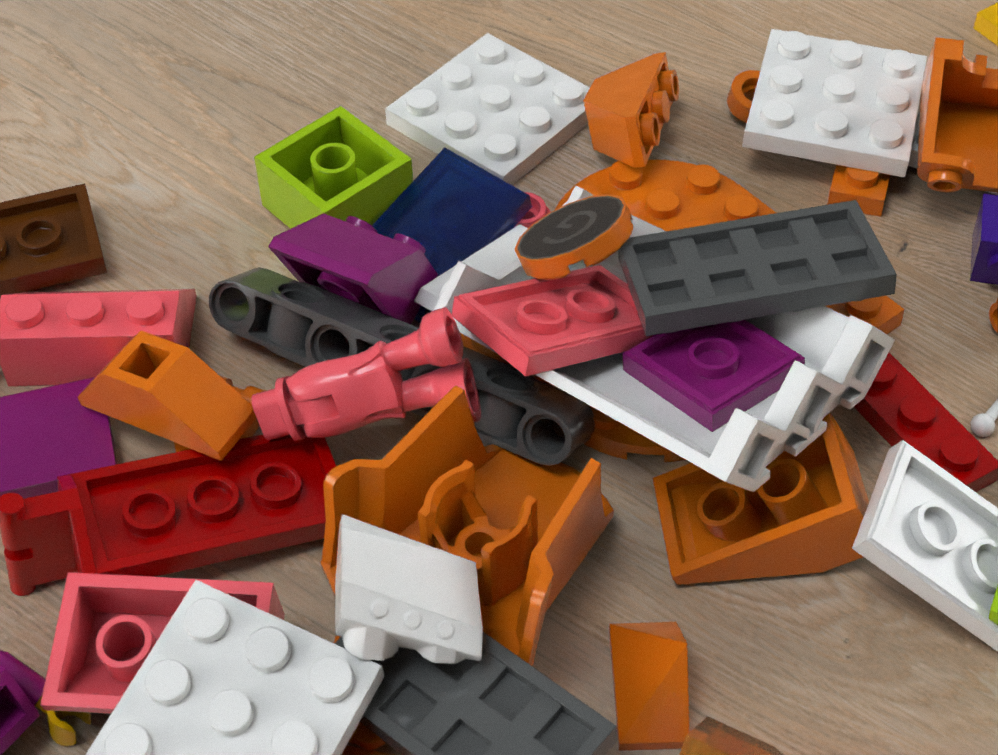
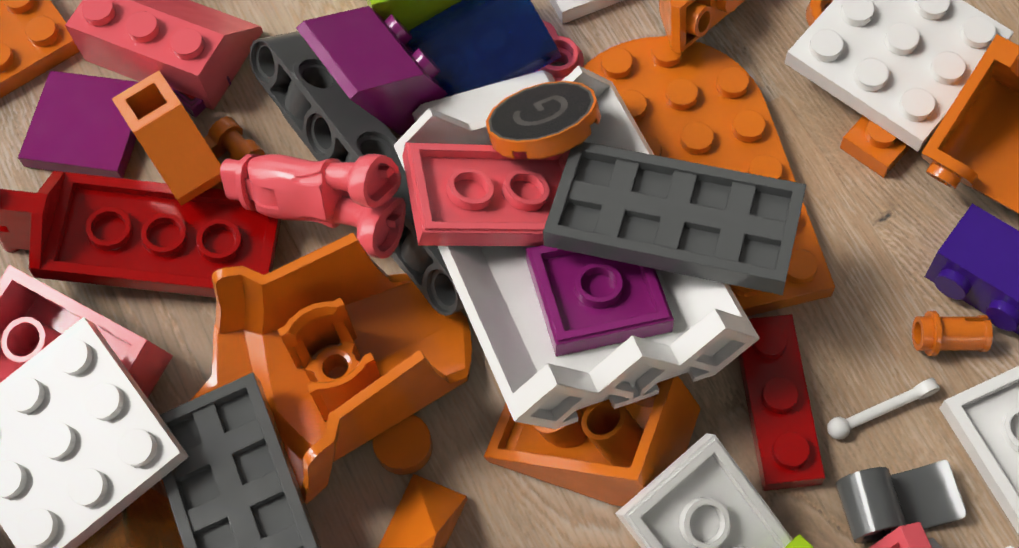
camera: 30 degrees right, 15 degrees up
white slope [335,514,483,664] -> none
none -> orange tile [373,415,433,475]

